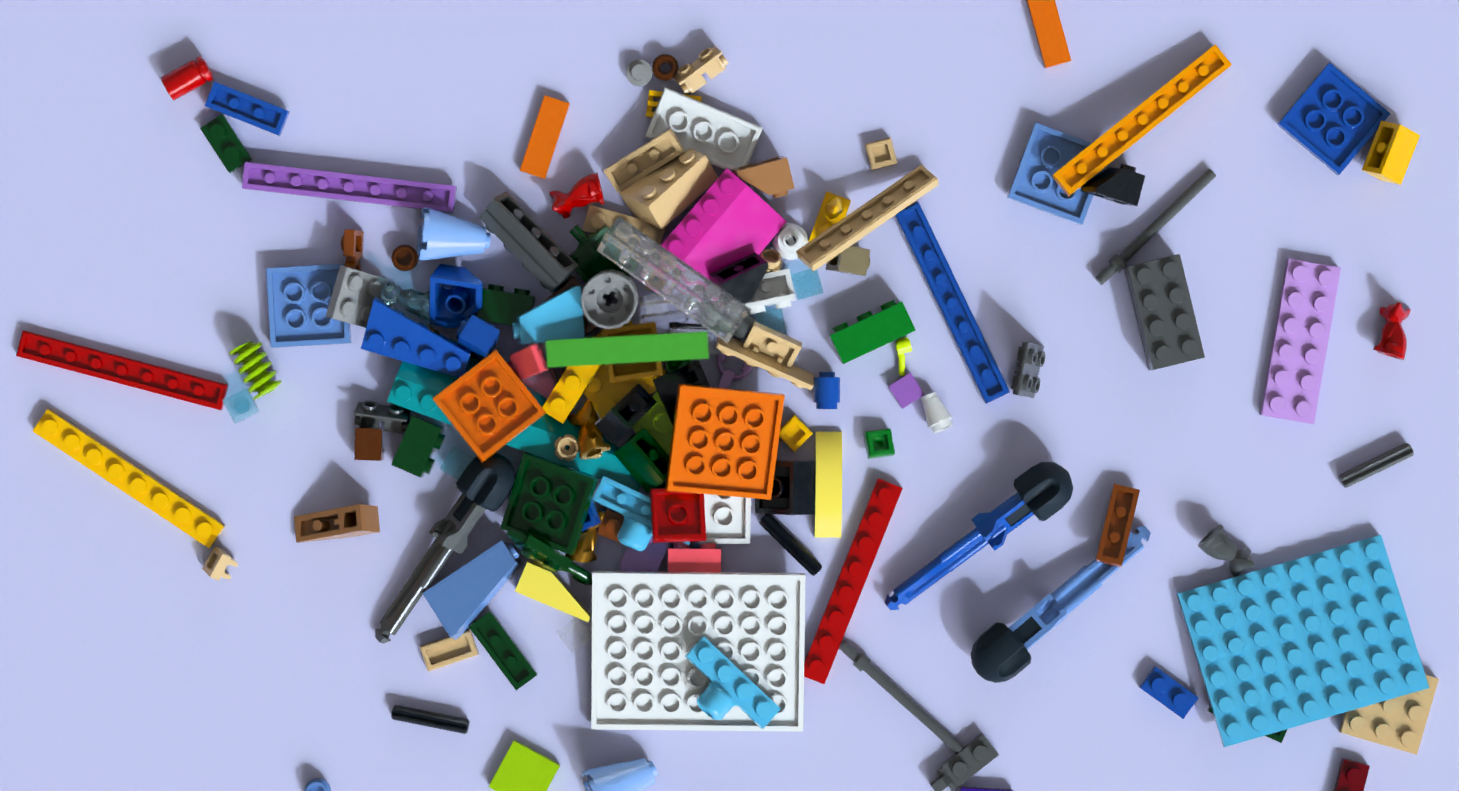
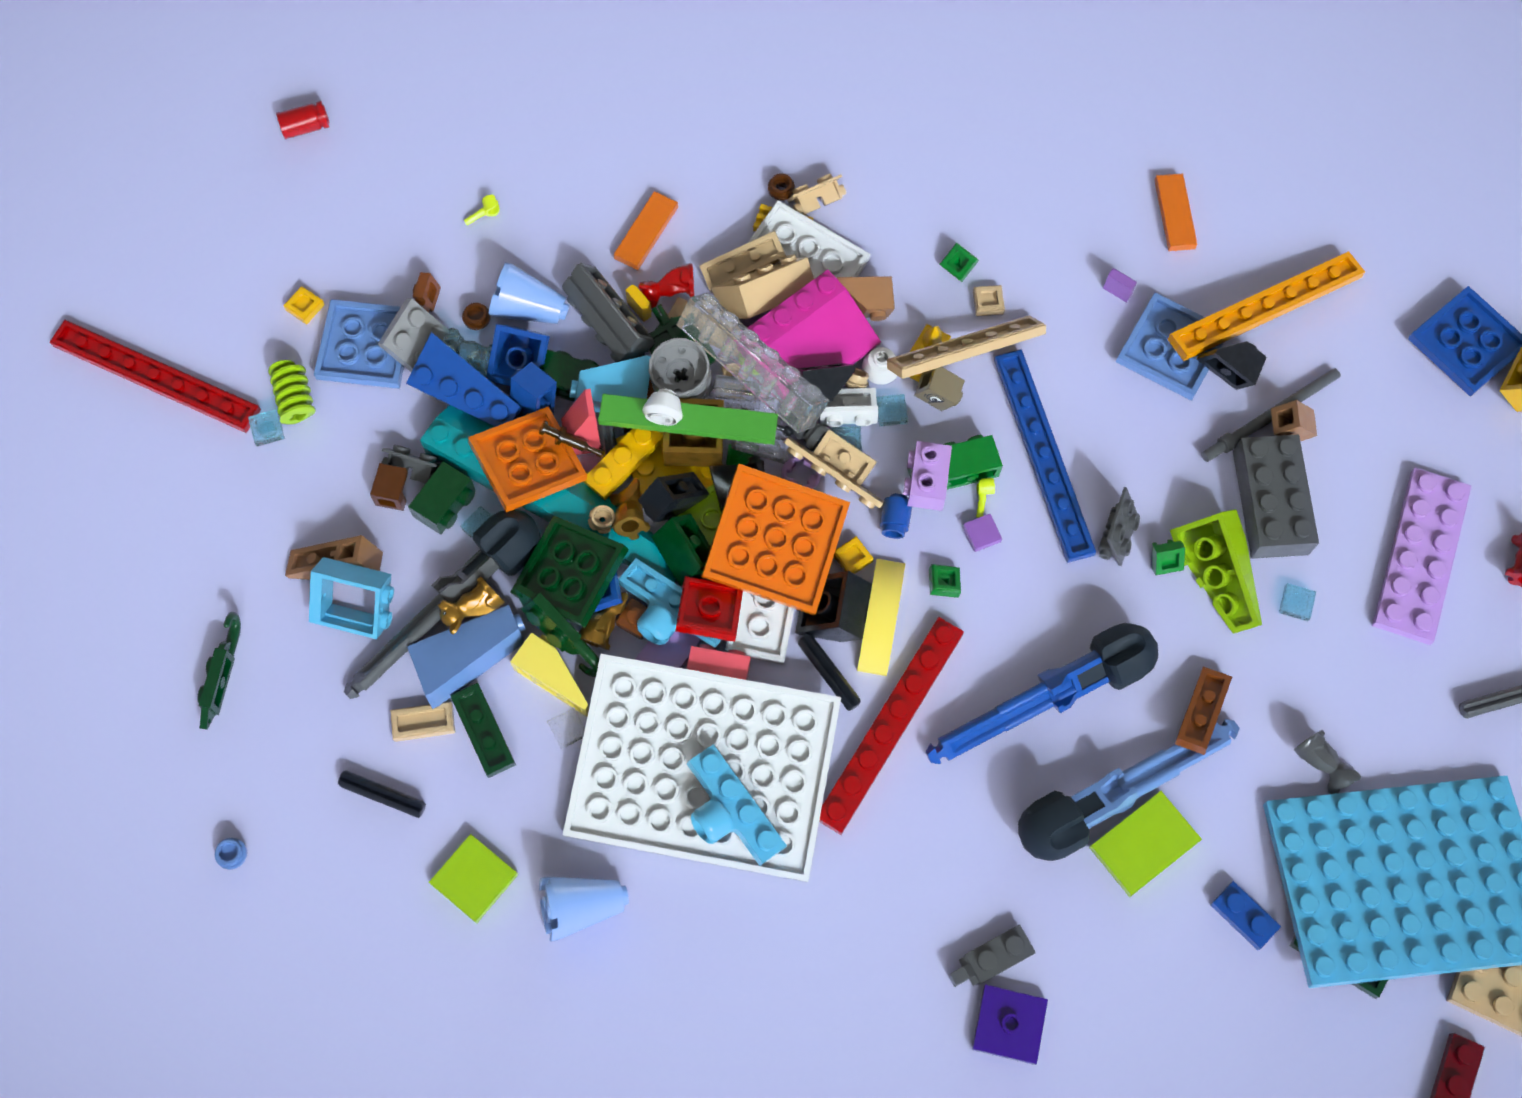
camera: 10 degrees right, 20 degrees down
yellow plate [33,409,225,548] -> none
dark green plate [200,114,252,174] -> none
tan tile [202,546,238,581] -> none
blue plate [205,81,290,136] -> none
medium lavender plate [242,162,457,213] -> none
light grey plate [626,60,653,86] -> none
dark grey bar [839,641,964,754] -> none
white cone [921,392,953,433] -> none
none -> dark green plate [197,612,241,730]
none -> yellow tile [283,286,325,325]
none -> medium azure window [309,557,394,639]
none -> pearl gold animal [438,576,505,634]
none -> neon yellow hand [464,195,500,225]
none -> dark brown piece [539,421,605,458]
none -> yellow tile [625,284,652,322]
none -> white cone [642,389,683,426]
none -> lavender brick [903,441,952,511]
none -> green tile [939,242,979,282]
none -> lime tile [1089,791,1202,897]
none -> medium lavender tile [1103,268,1137,303]
none -> green tile [1152,539,1185,575]
none -> lime wedge [1170,509,1262,634]
none -> medium nougat brick [1271,400,1317,442]
none -> clear light blue tile [1279,583,1316,622]

